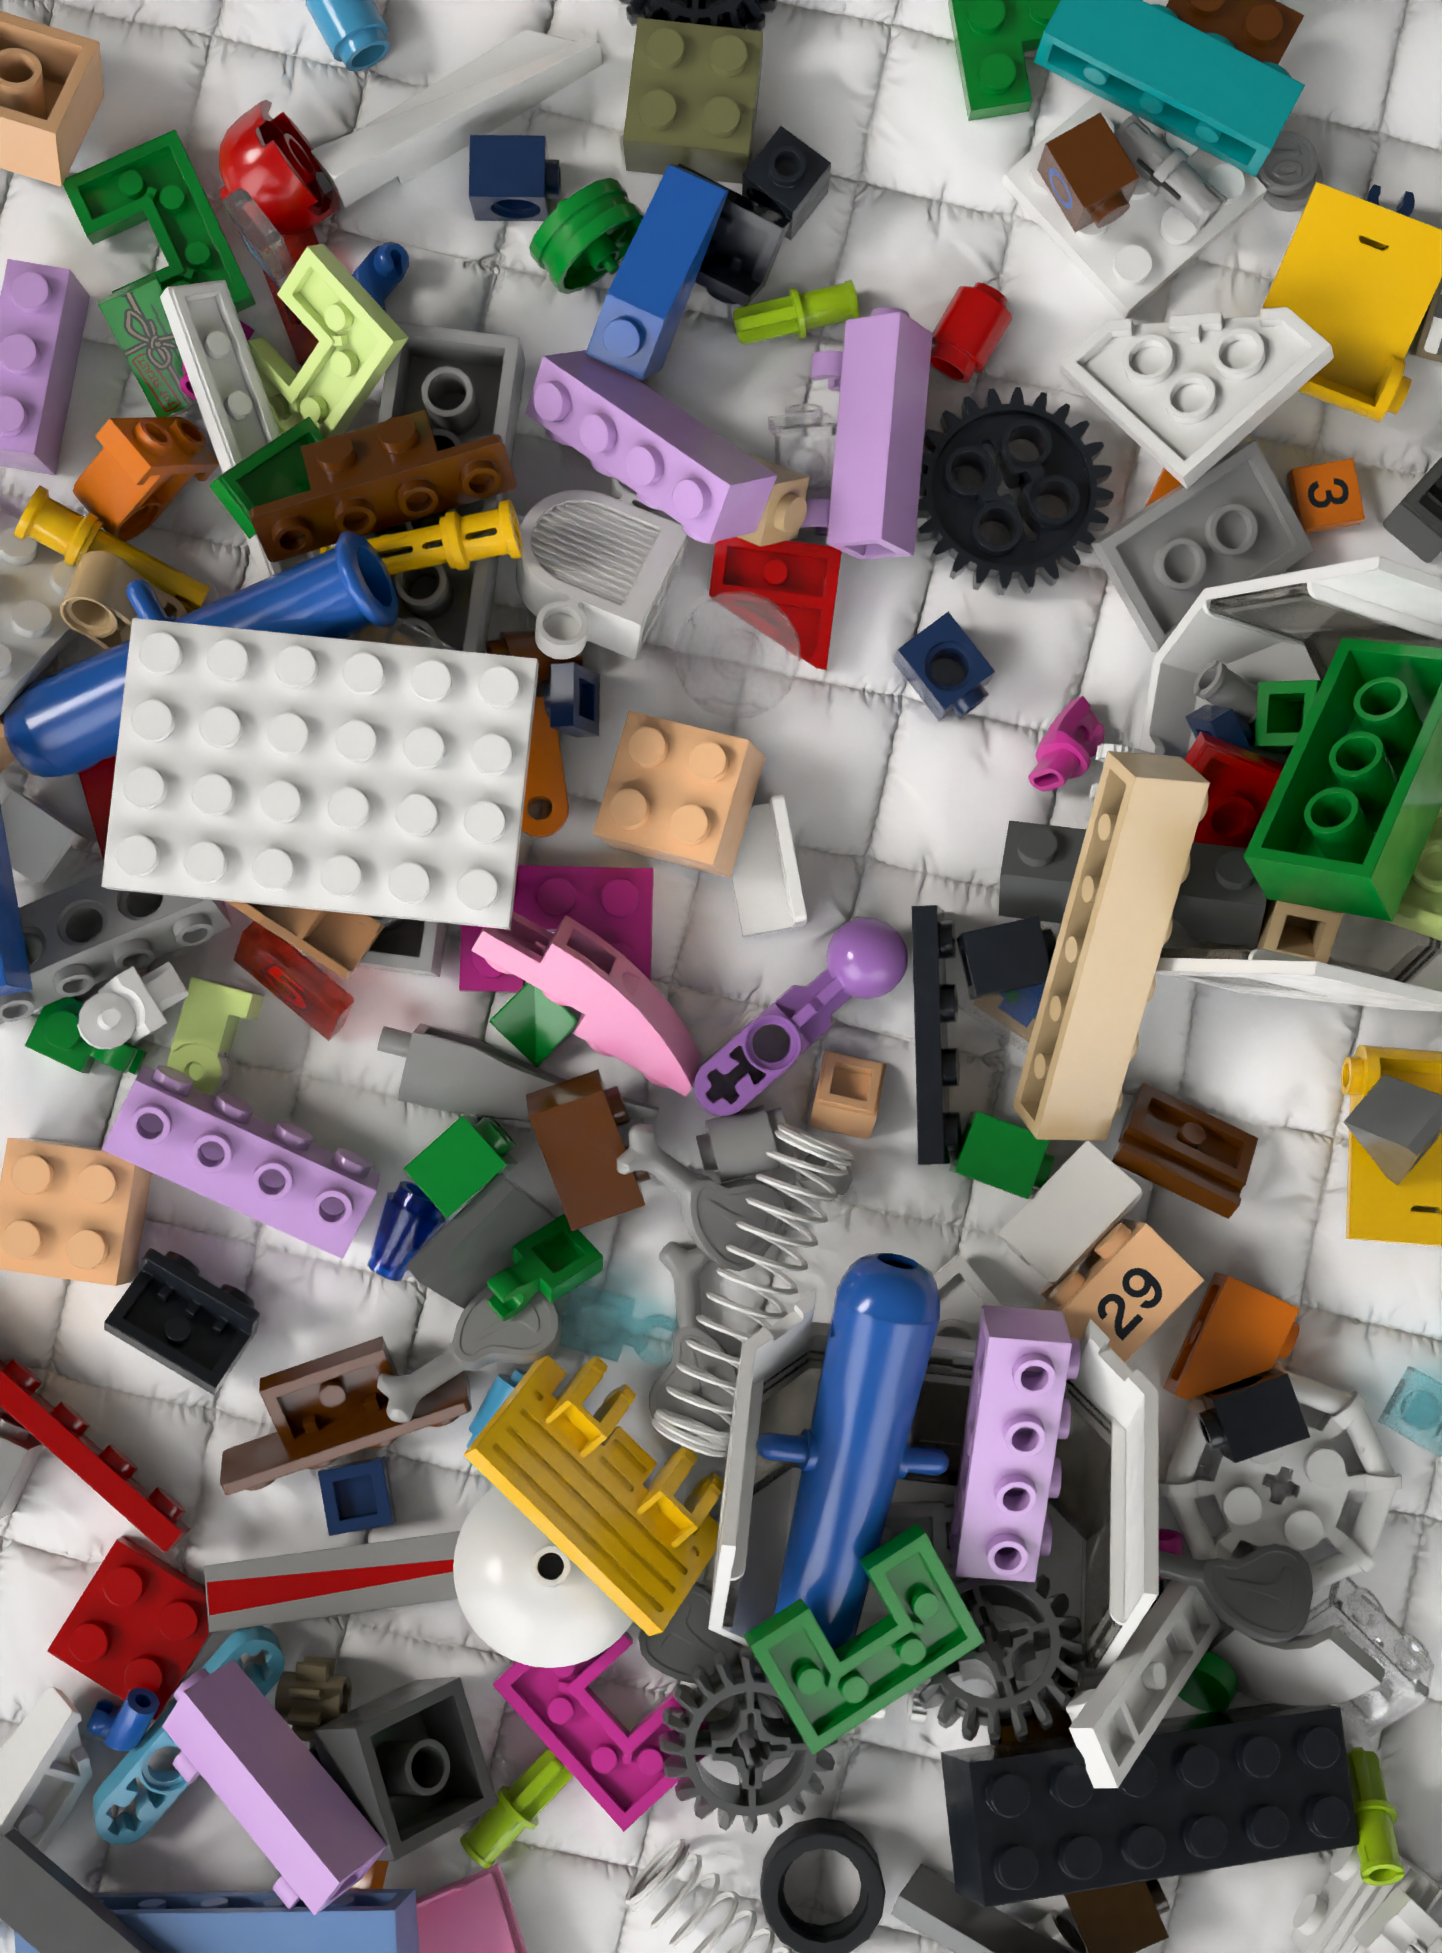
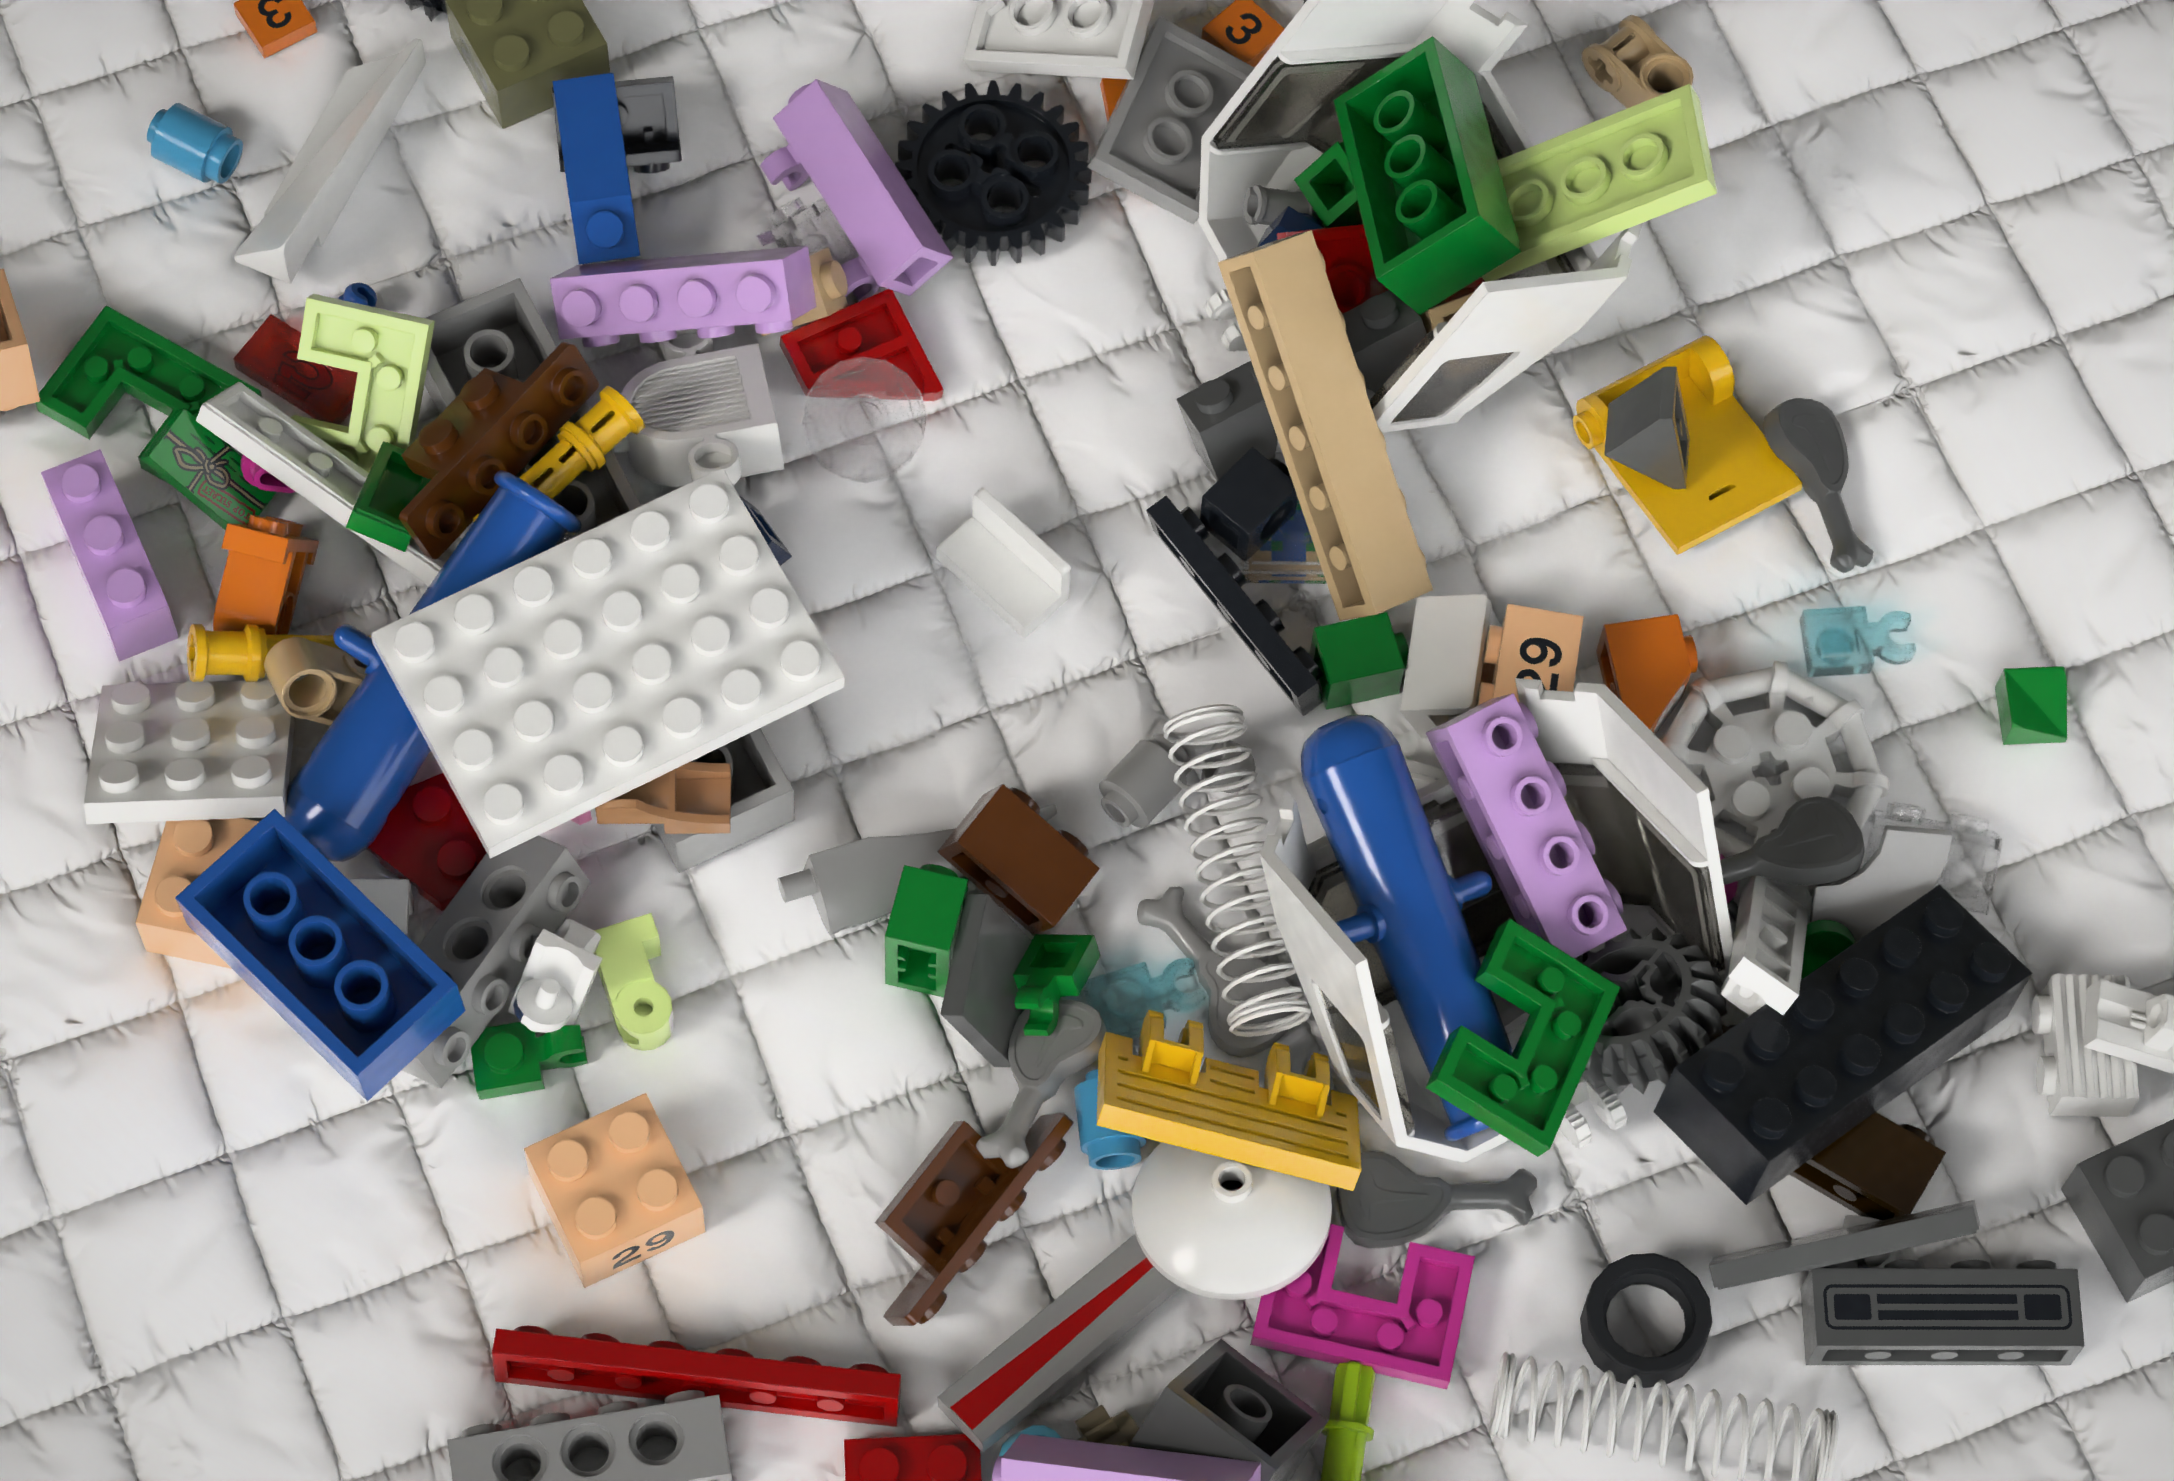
camera: 40 degrees left, 20 degrees down
lavender brick [101,1065,380,1259] -> none
black bracket [104,1248,260,1396] -> none
red cylinder [219,100,340,236] -> none
clear tile [222,188,295,290] -> none
clear red tile [233,921,355,1041] -> none
dark blue plate [318,1456,396,1536] -> none
clear blue cone [367,1181,445,1281] -> none
dark pink plate [459,865,654,993] -> none
dark blue brick [469,135,561,221] -> none
bright pink slope [471,911,702,1097] -> none
green slope [489,982,579,1067] -> none
green wheel [529,177,645,294] -> none
light nougat brick [592,711,766,878] -> none
light grey piece [617,1123,785,1272] -> none
dark grey gear [659,1646,838,1834] -> none
medium lavender beam [694,917,908,1116] -> none
lime axle [733,280,860,345] -> none
black brick [742,126,831,241] -> none
light nougat slope [809,1050,886,1139] -> none
dark blue brick [893,611,995,721] -> none
red brick [930,282,1012,383] -> none
dark pink piece [1028,696,1105,792] -> none
reddish brown plate [1112,1082,1258,1219] -> none
black brick [1197,1368,1310,1463] -> none
lime axle [1347,1747,1405,1886] -> none

